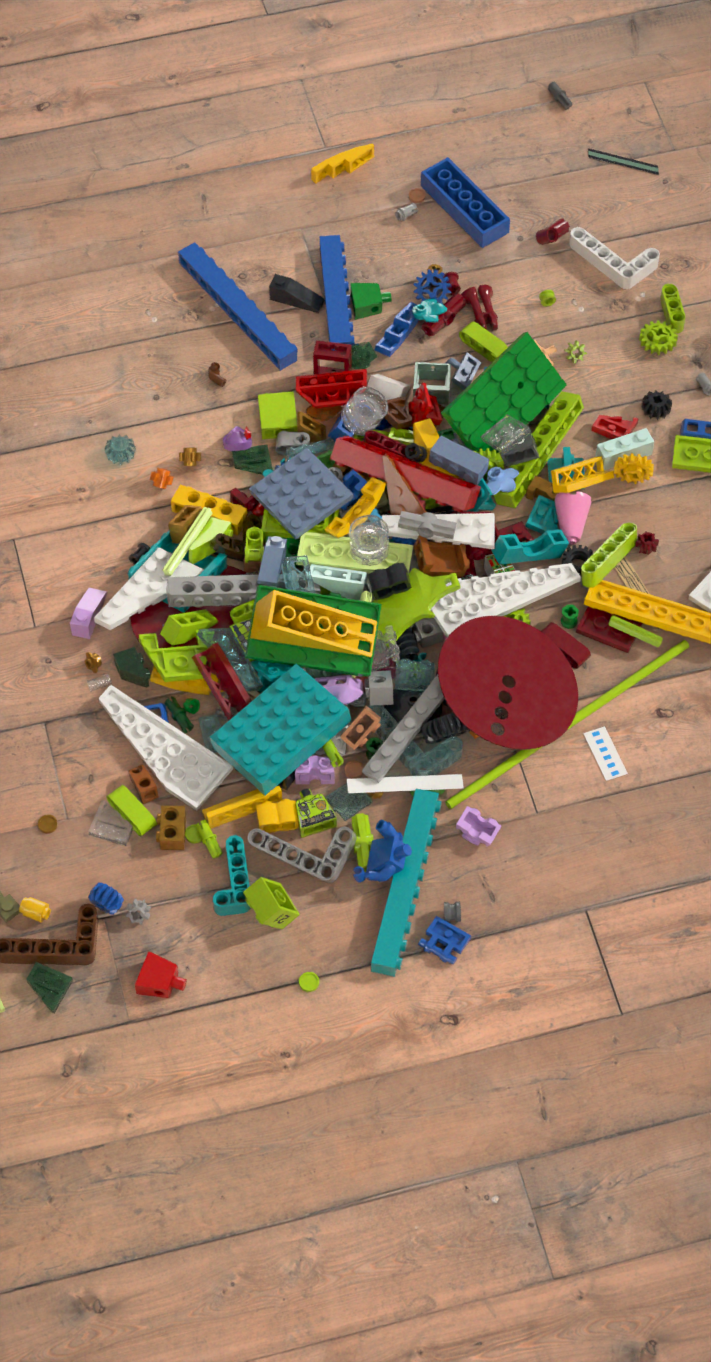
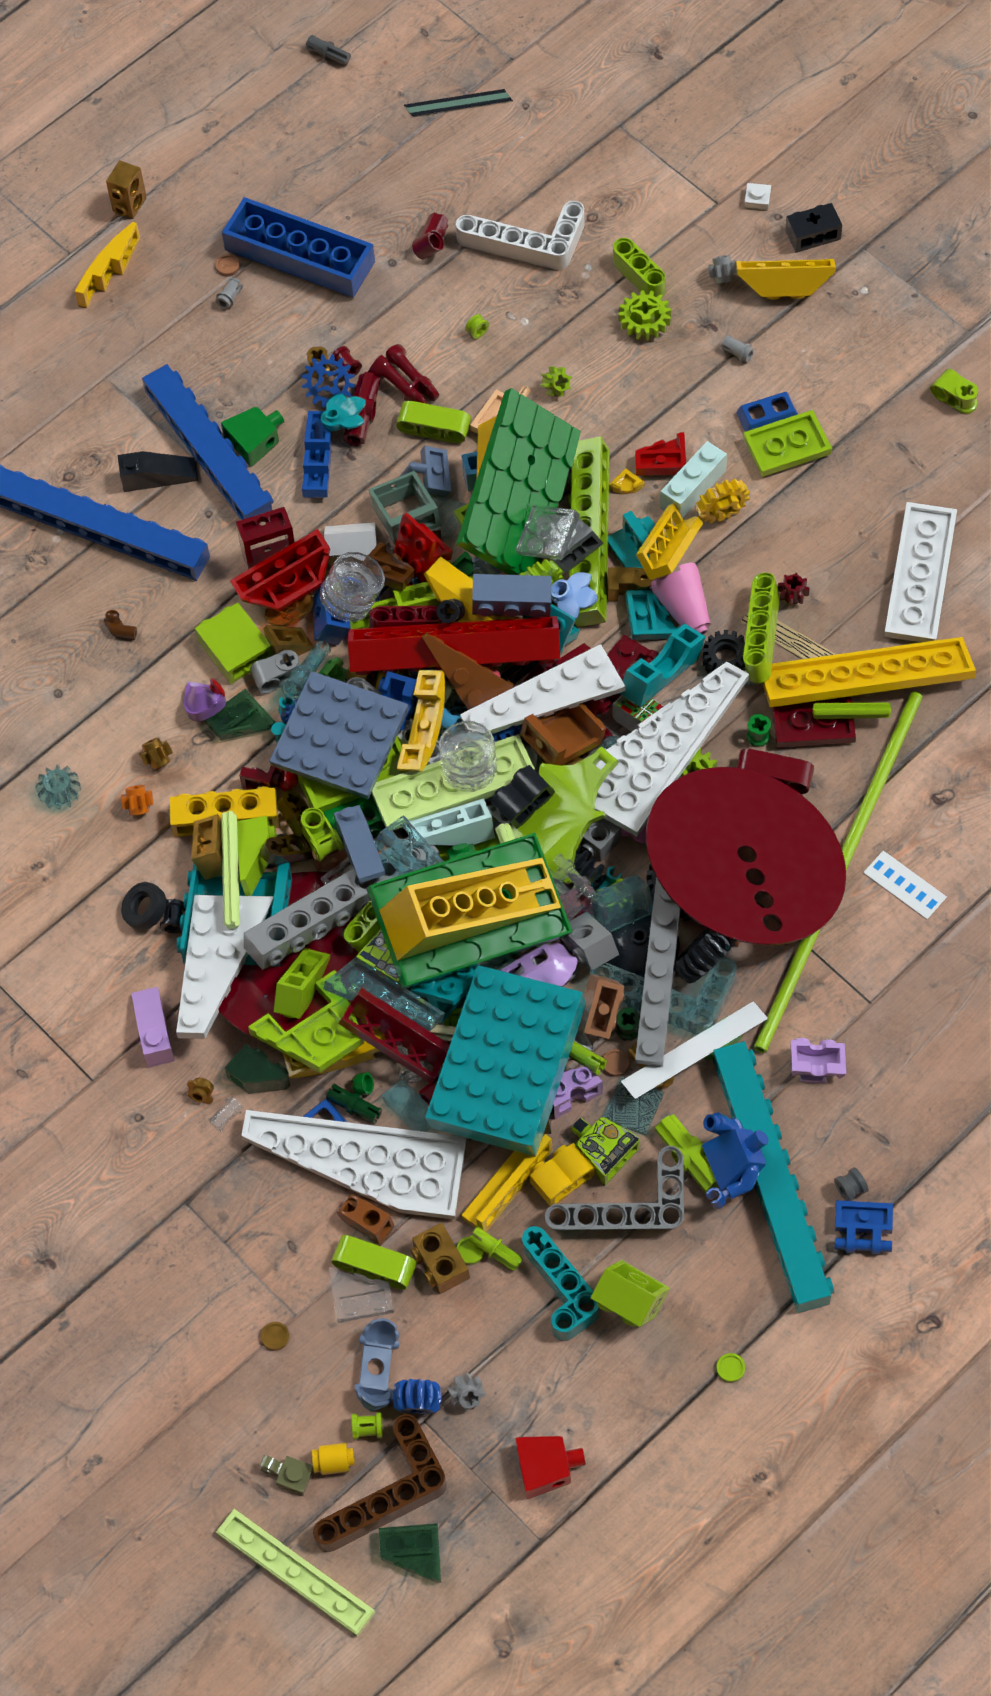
camera: 25 degrees left, 5 degrees up
clear green brick [352,342,378,369] -> none
light grey piece [398,511,457,539] -> none
black gear [641,390,672,420] -> none
none -> pearl gold brick [106,160,147,219]
none -> black tyre [121,882,167,930]
none -> lime bush [352,1412,383,1440]
none -> sand blue piece [355,1318,400,1411]
none -> yellow tile [609,468,645,494]

